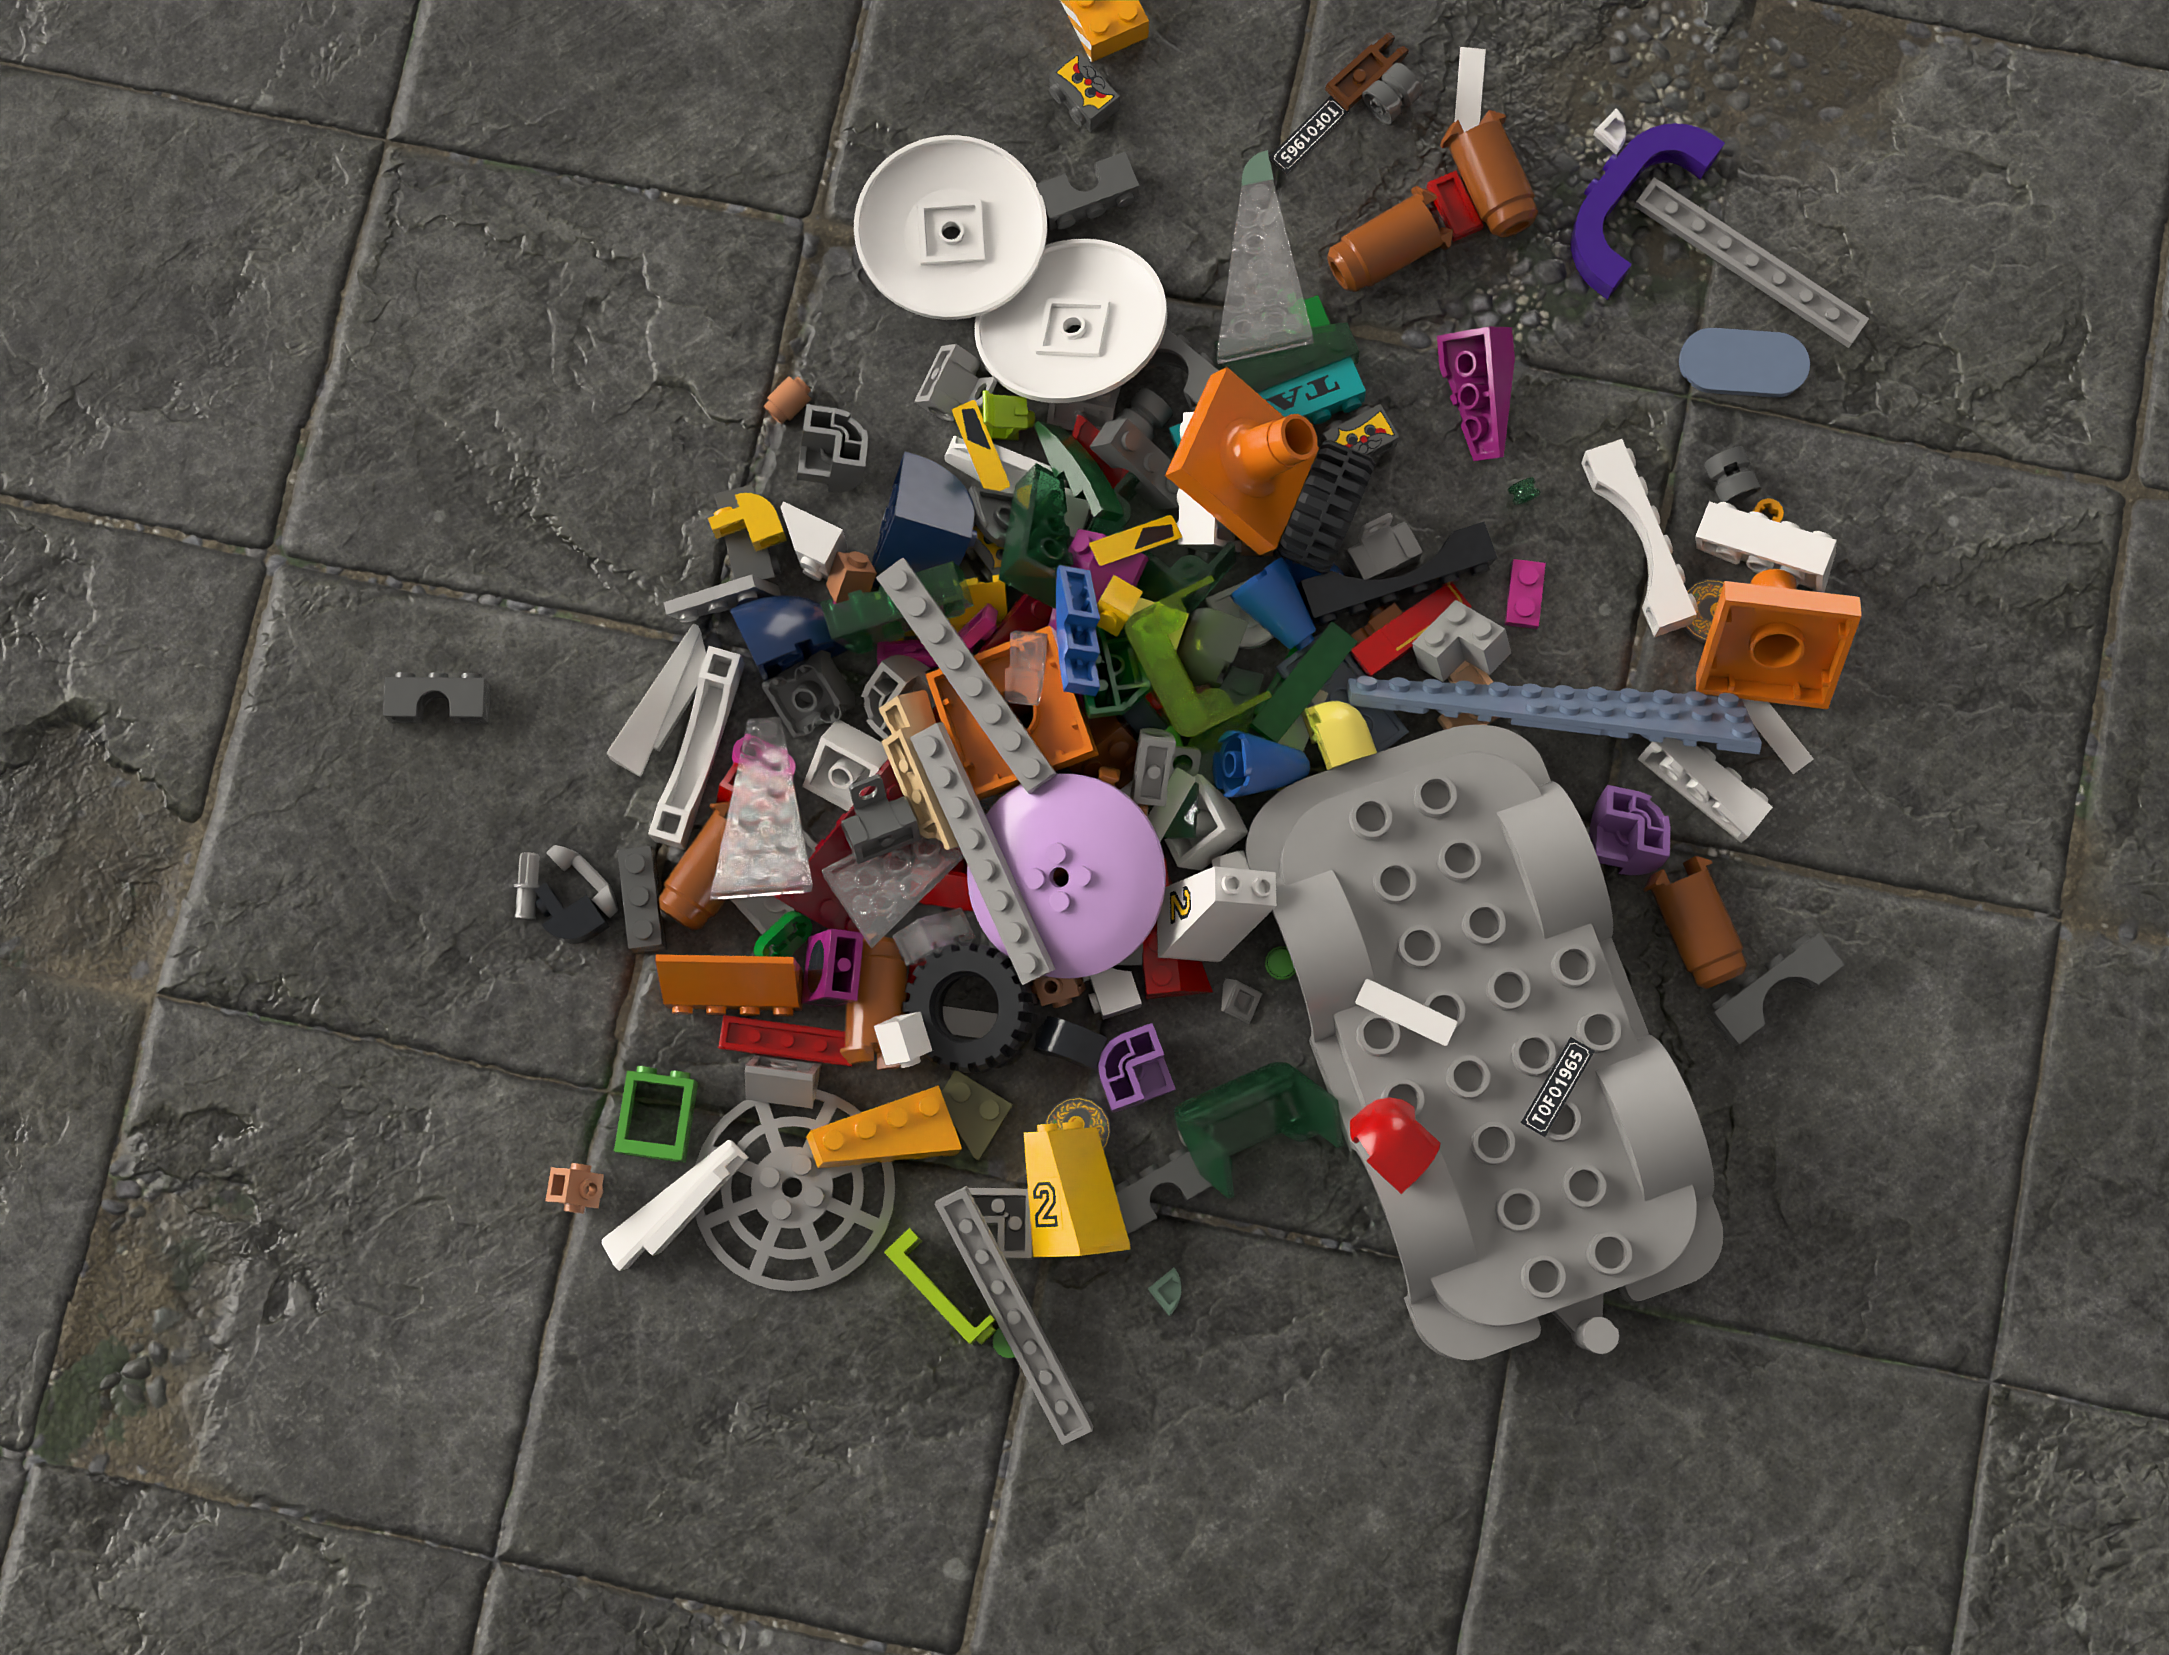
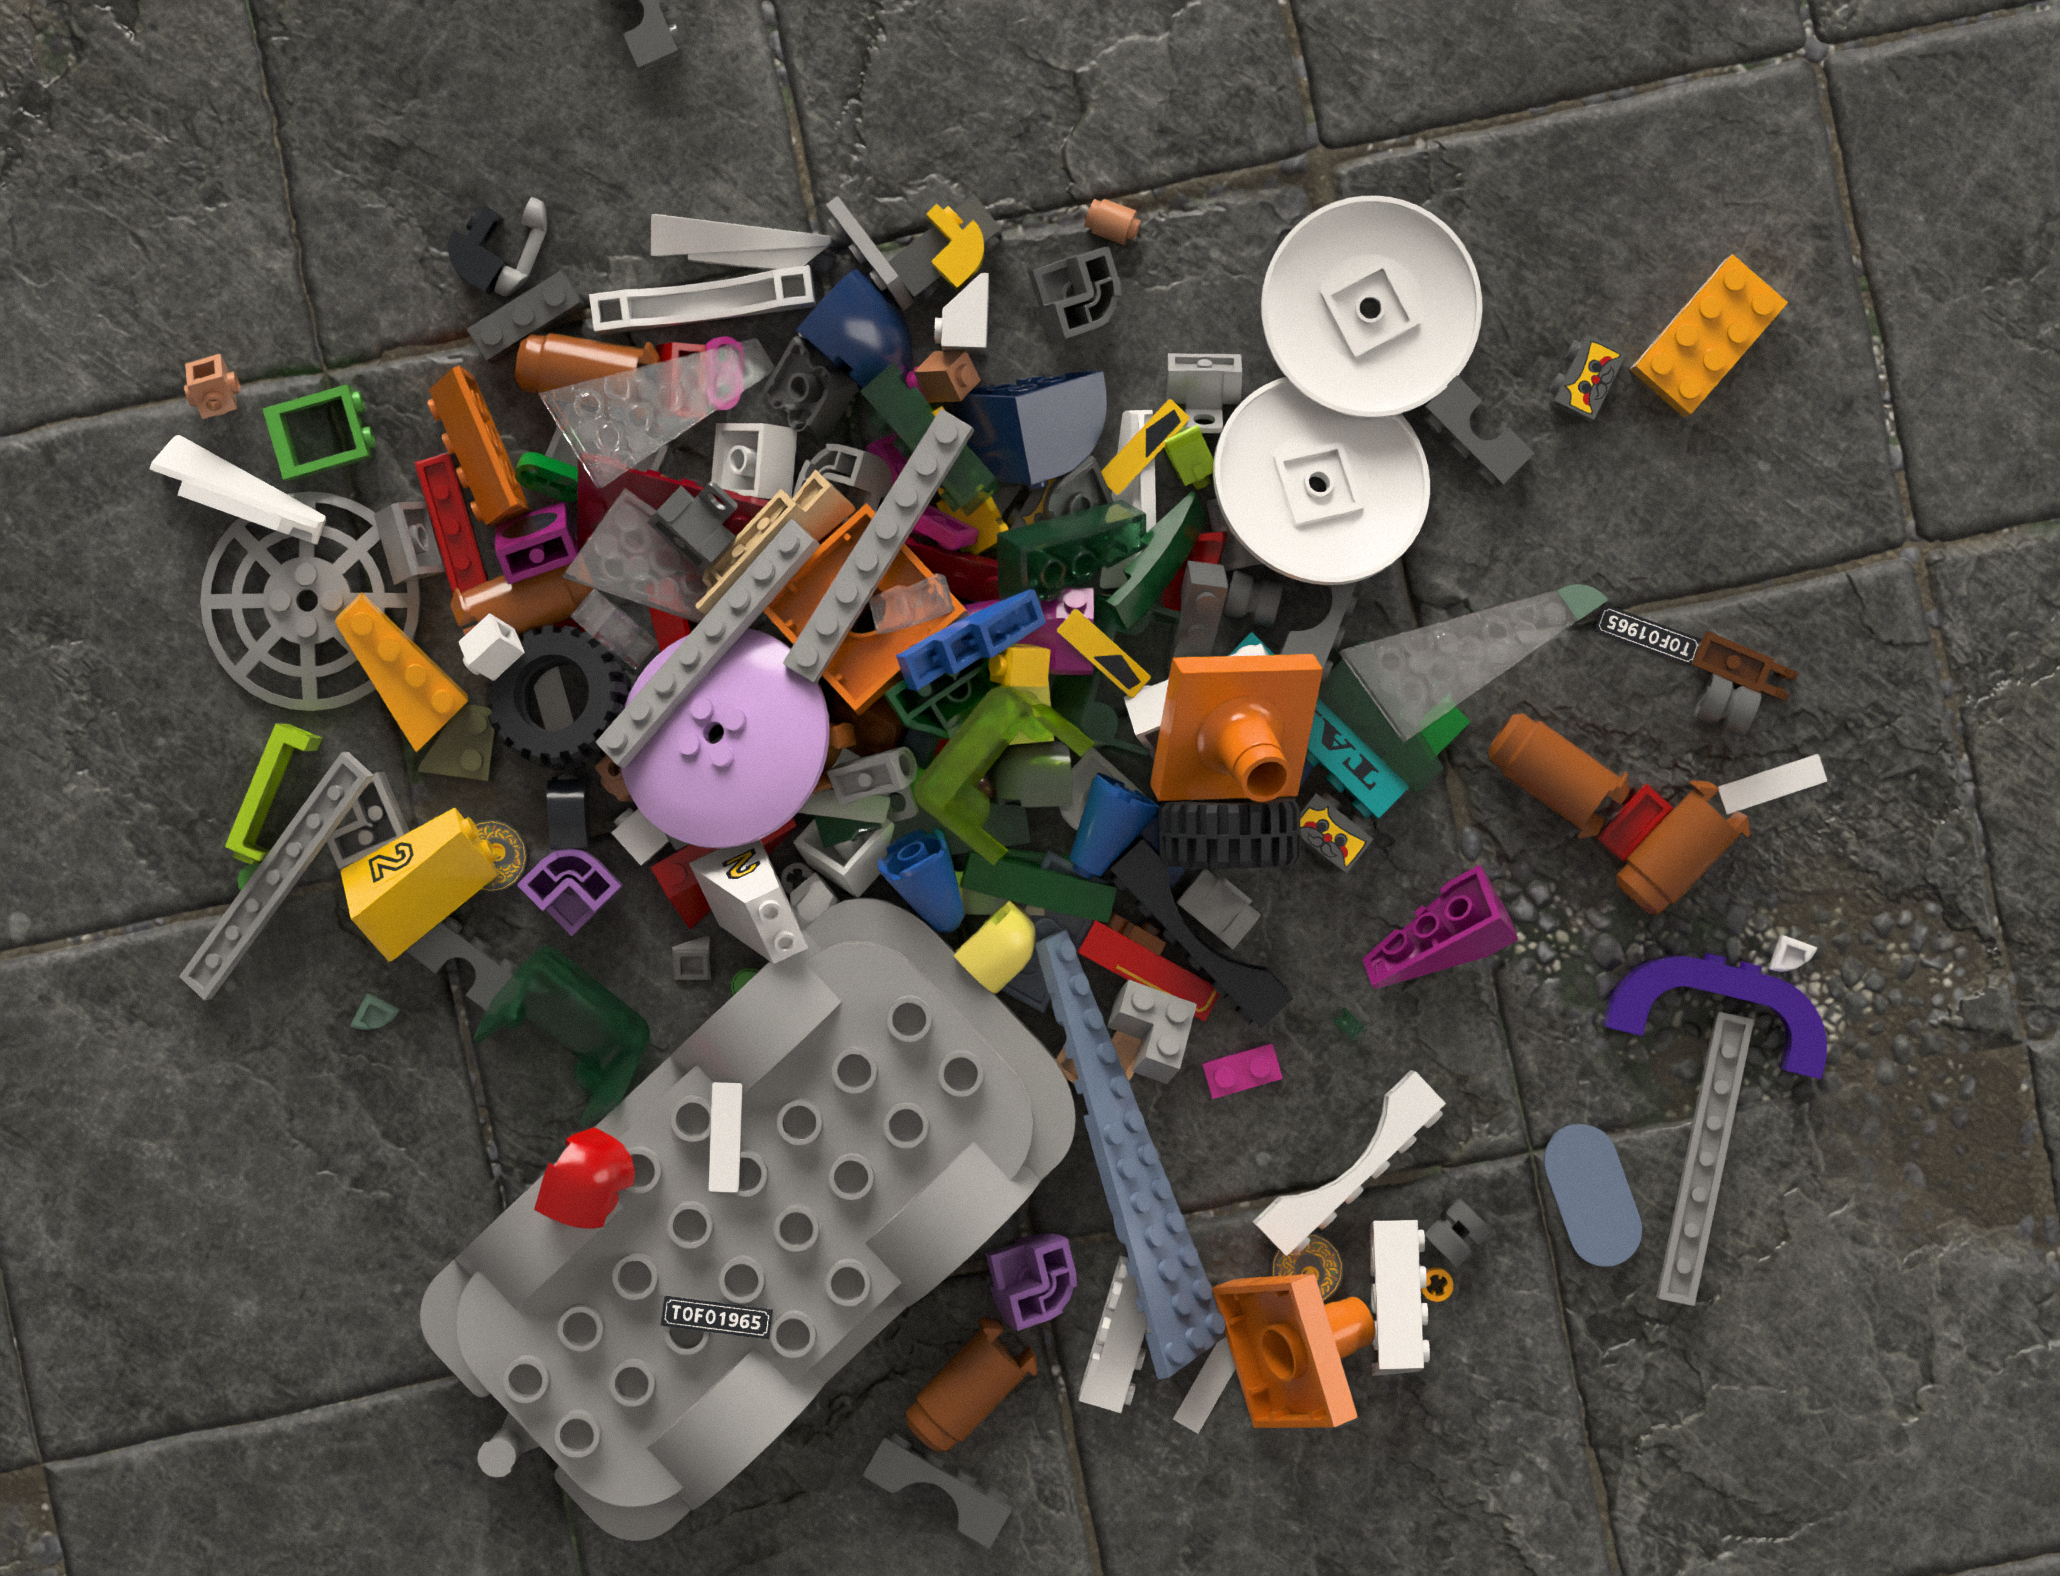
camera: 65 degrees right, 10 degrees up
light grey axle [514,852,540,919] -> none

